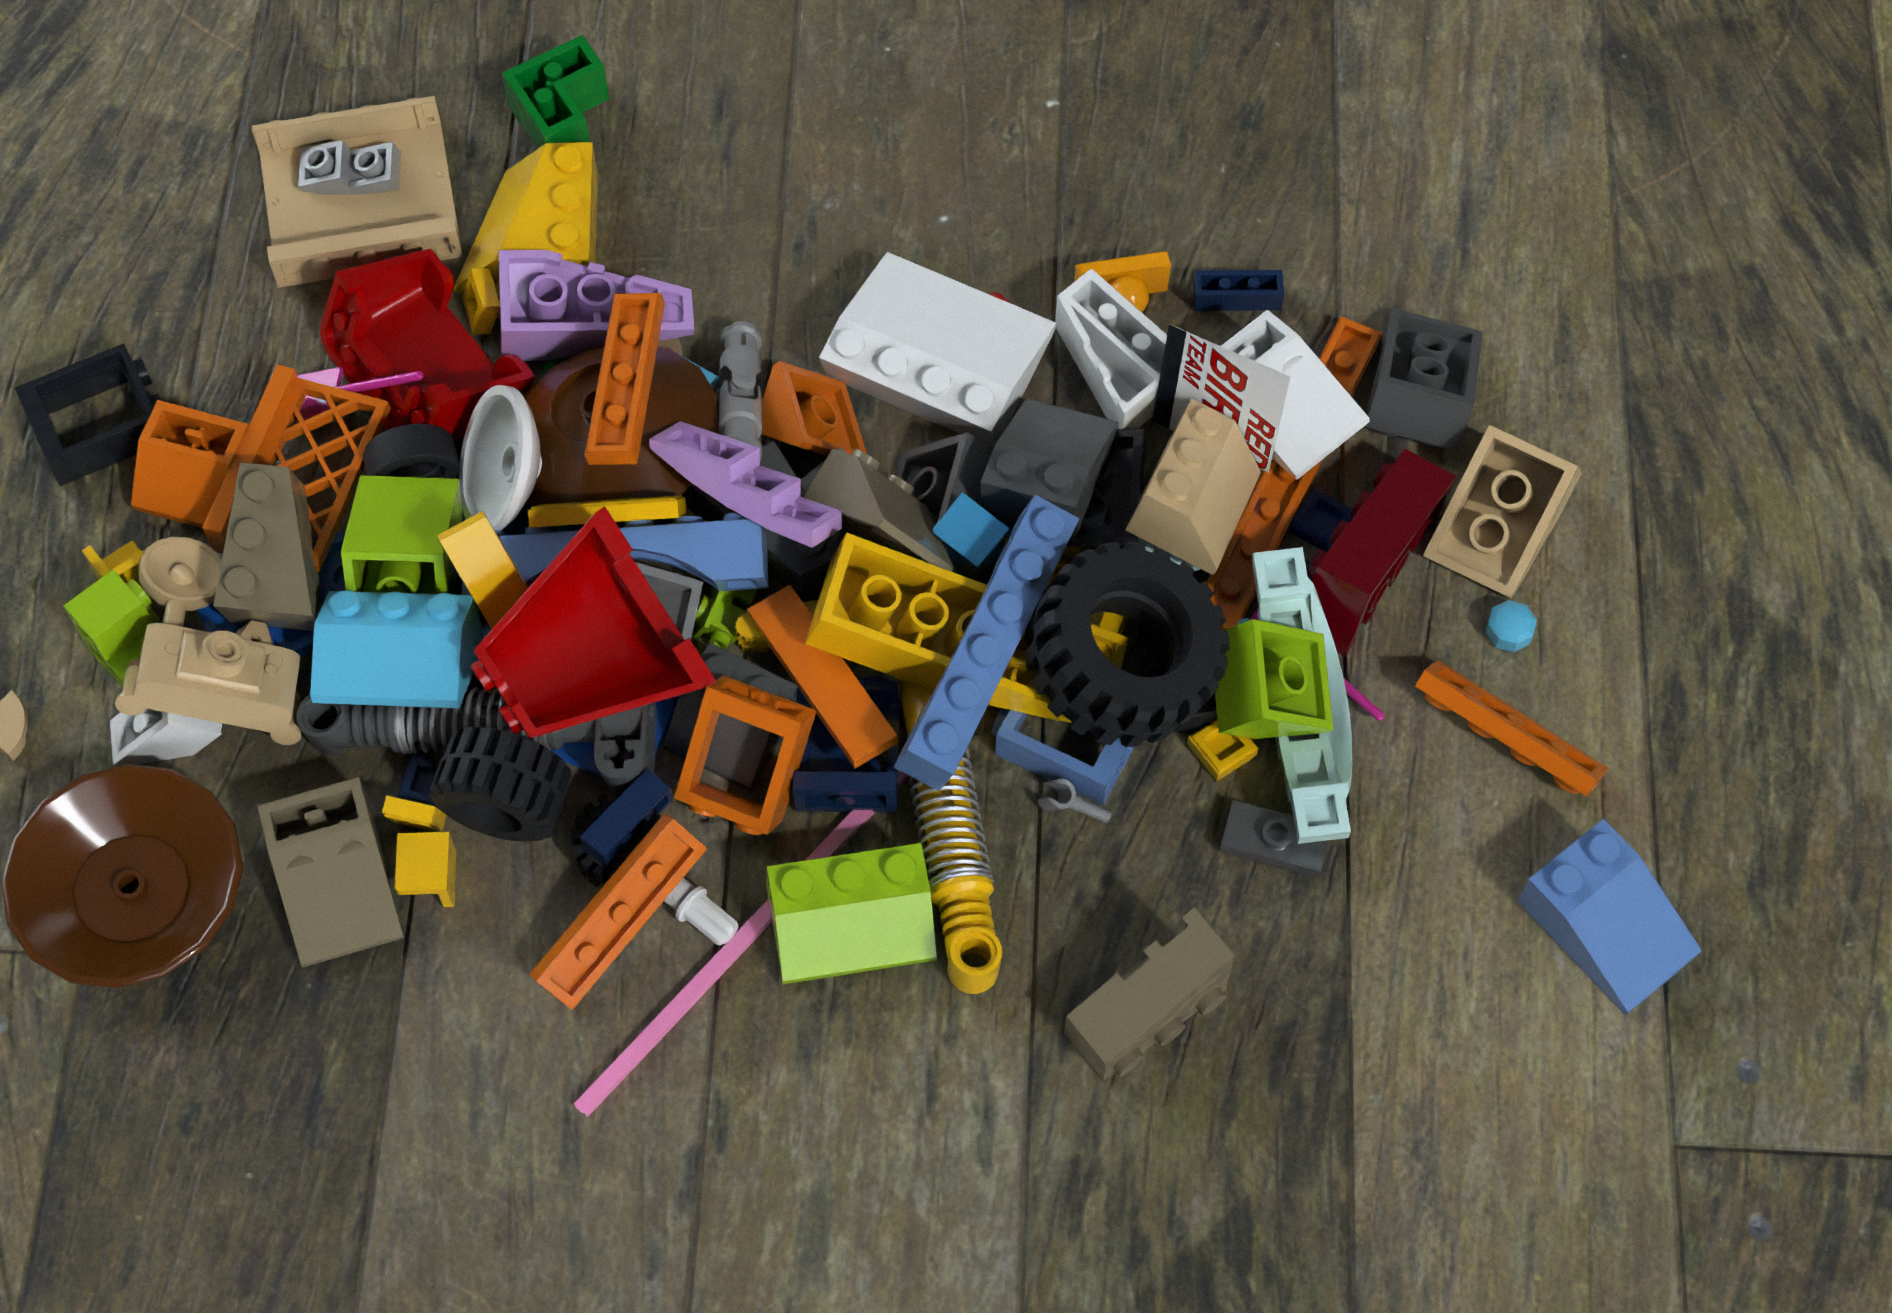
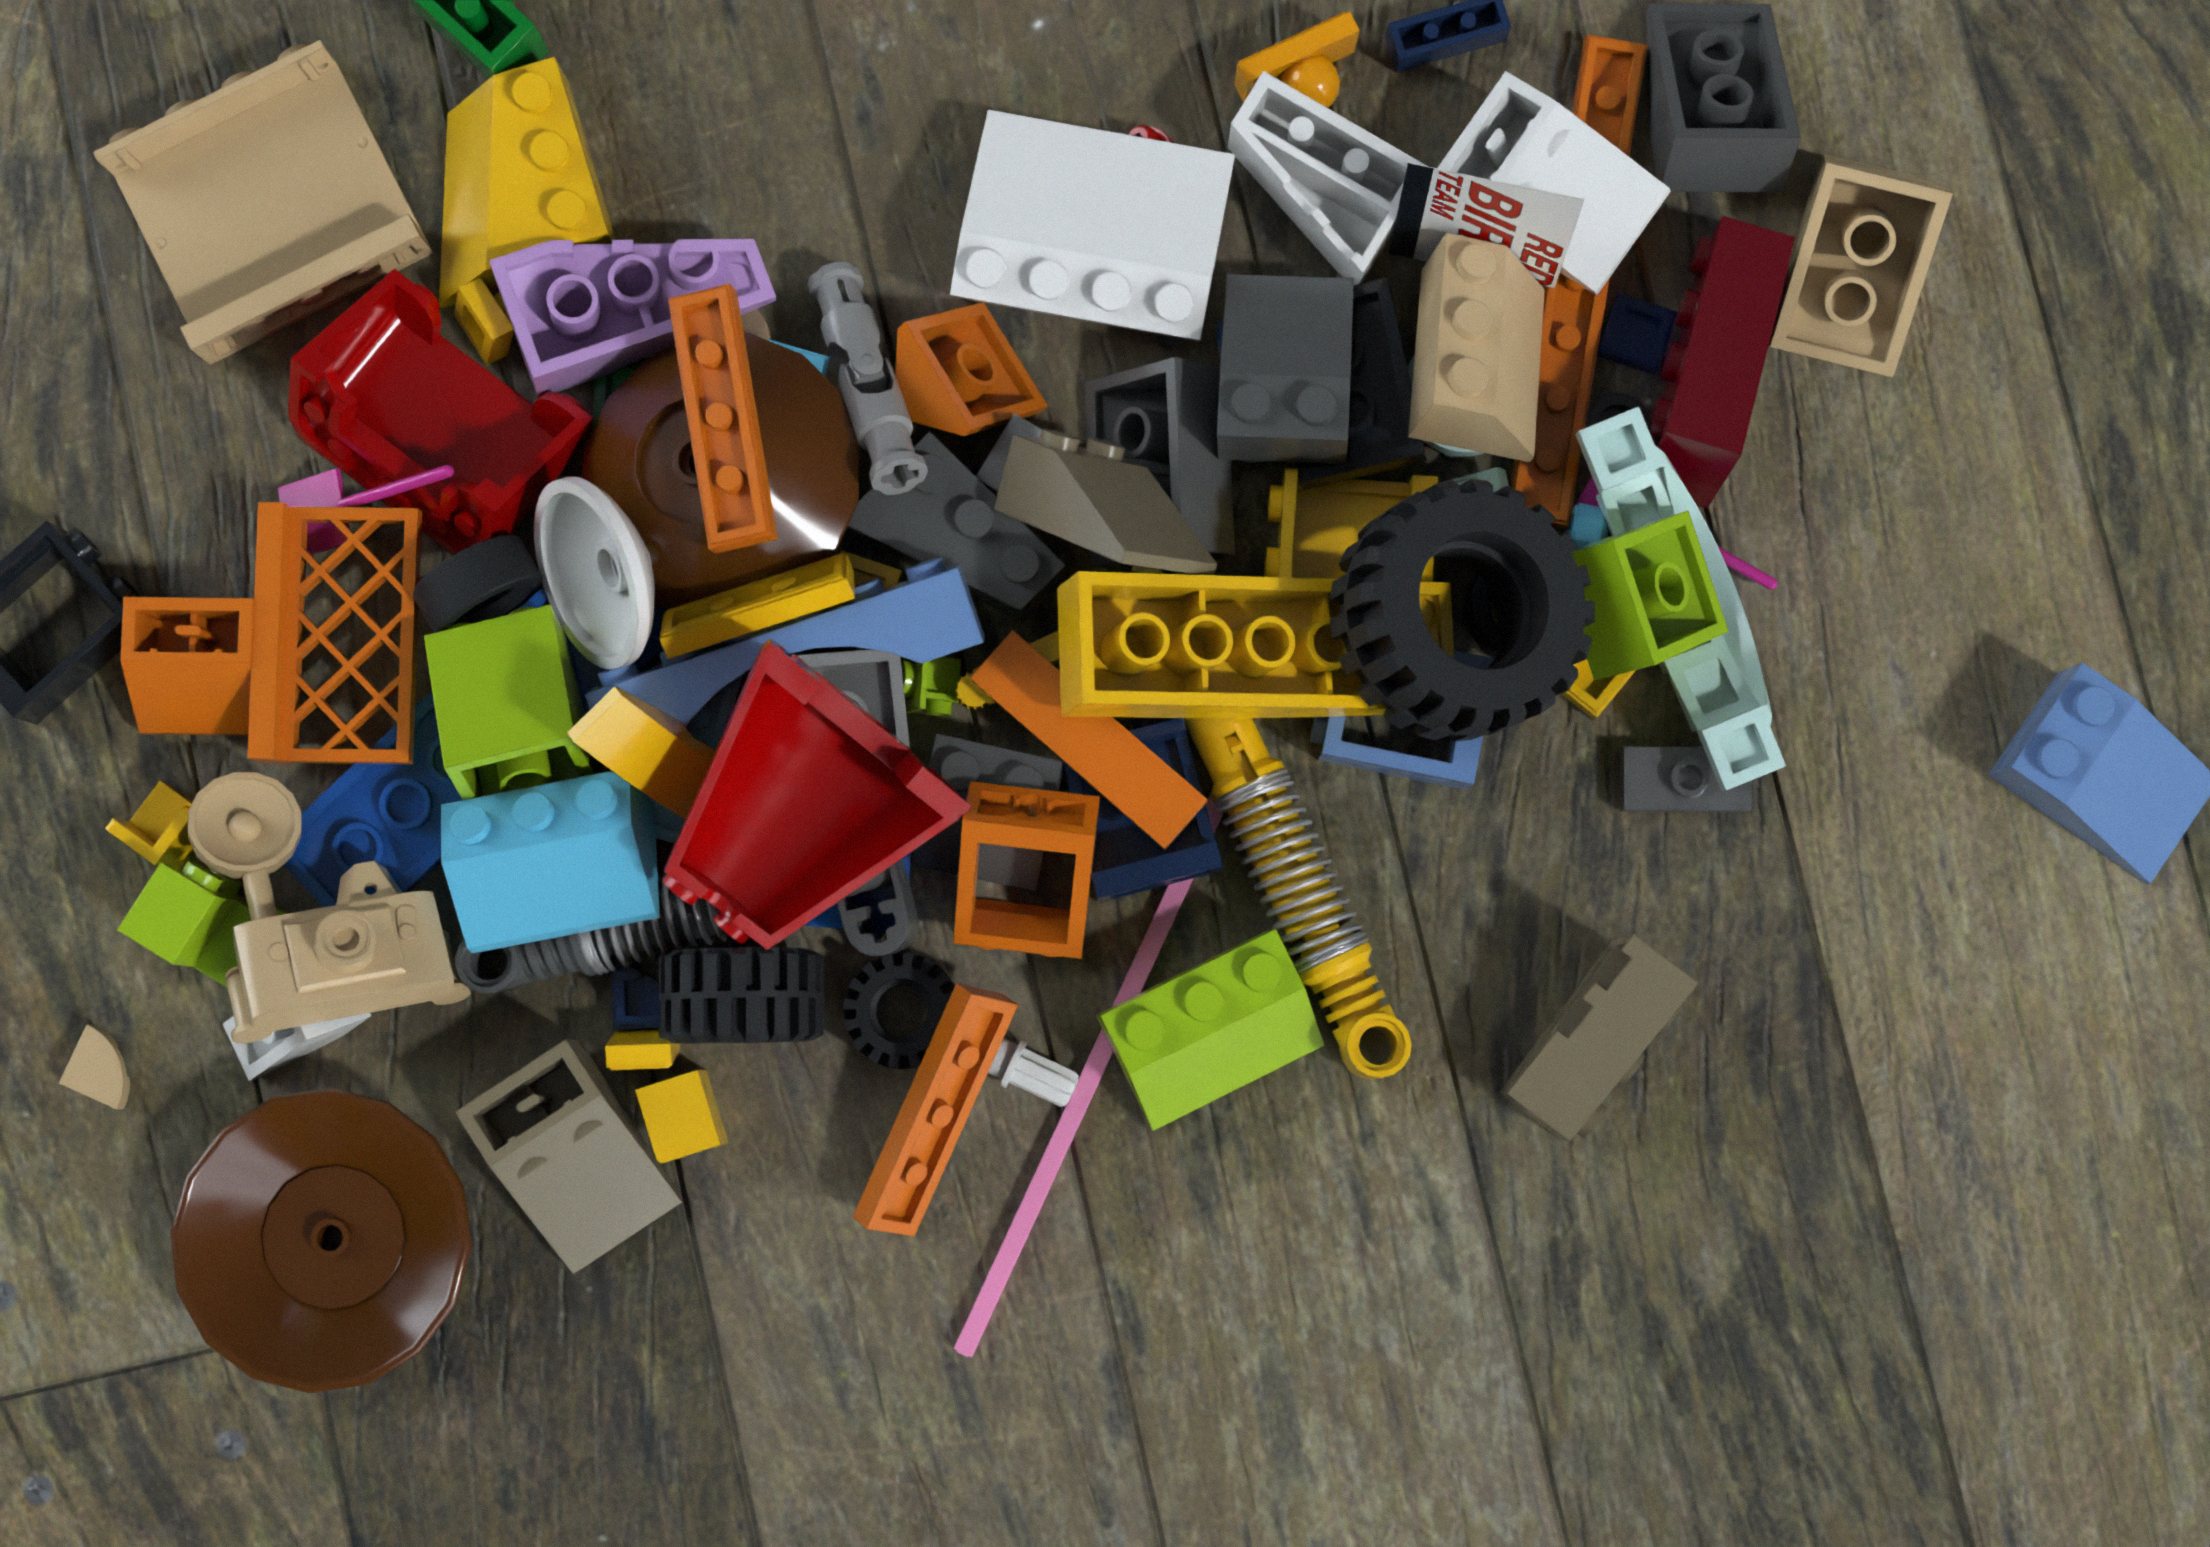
camera: 15 degrees left, 20 degrees up
dark tan wedge [213,462,322,631] -> none
light grey slope [298,140,401,195] -> none
dark blue piece [580,769,673,868] -> none
lavender slope [649,421,842,548] -> none
medium blue arch [894,495,1080,791] -> none
dark azure panel [933,492,1011,576] -> none
light grey hand [1037,779,1112,824] -> none
orange plate [1415,660,1609,797] -> none
medium azure tile [1485,600,1537,653] -> none

